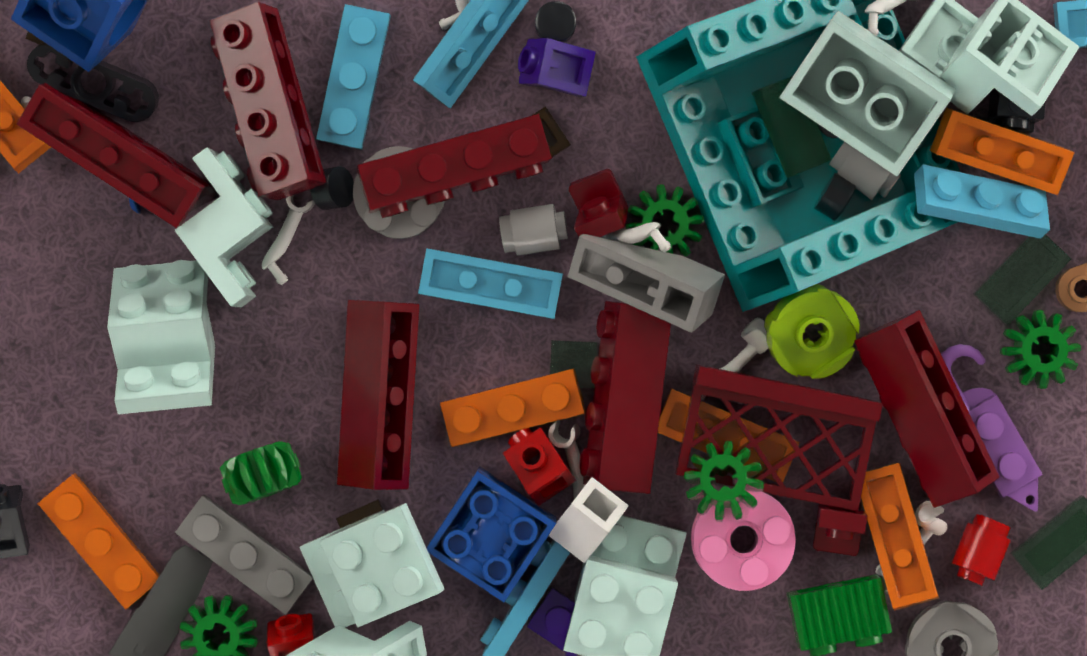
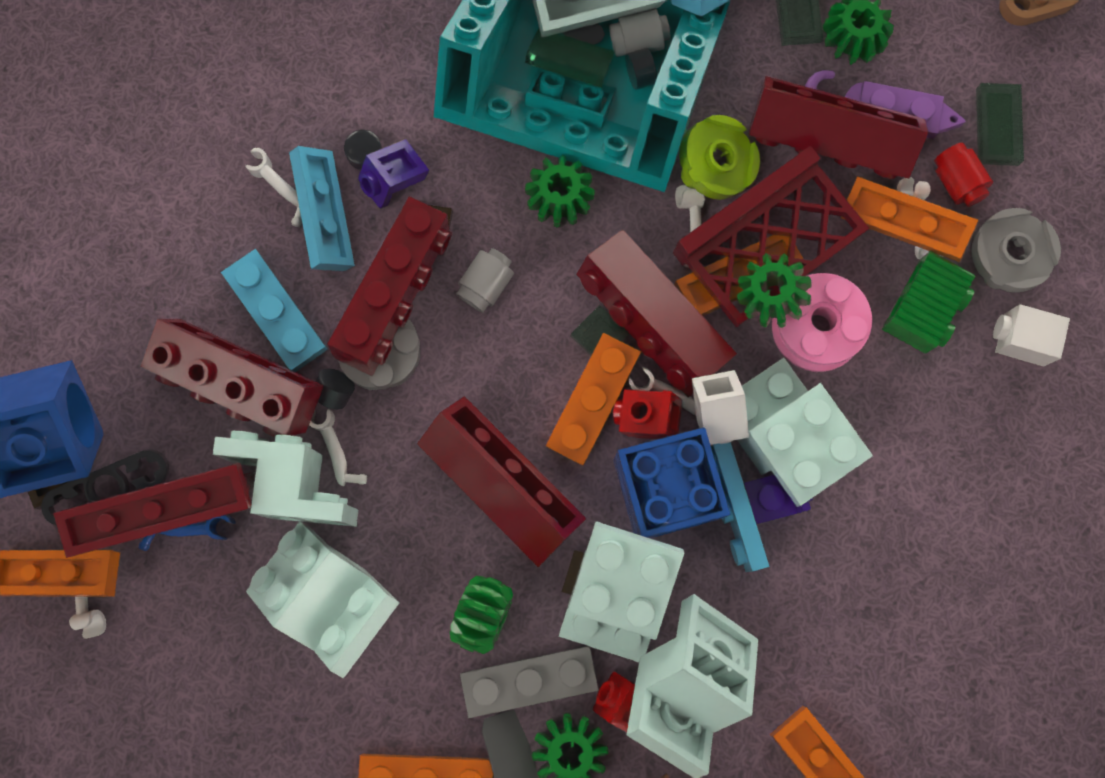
camera: 50 degrees left, 10 degrees down
medium azure plate [418,248,563,319] -> none
light grey slope [568,234,725,333] -> none
dark red bracket [569,169,629,237] -> none
white piece [603,222,671,253] -> none
dark red bracket [813,504,868,556] -> none

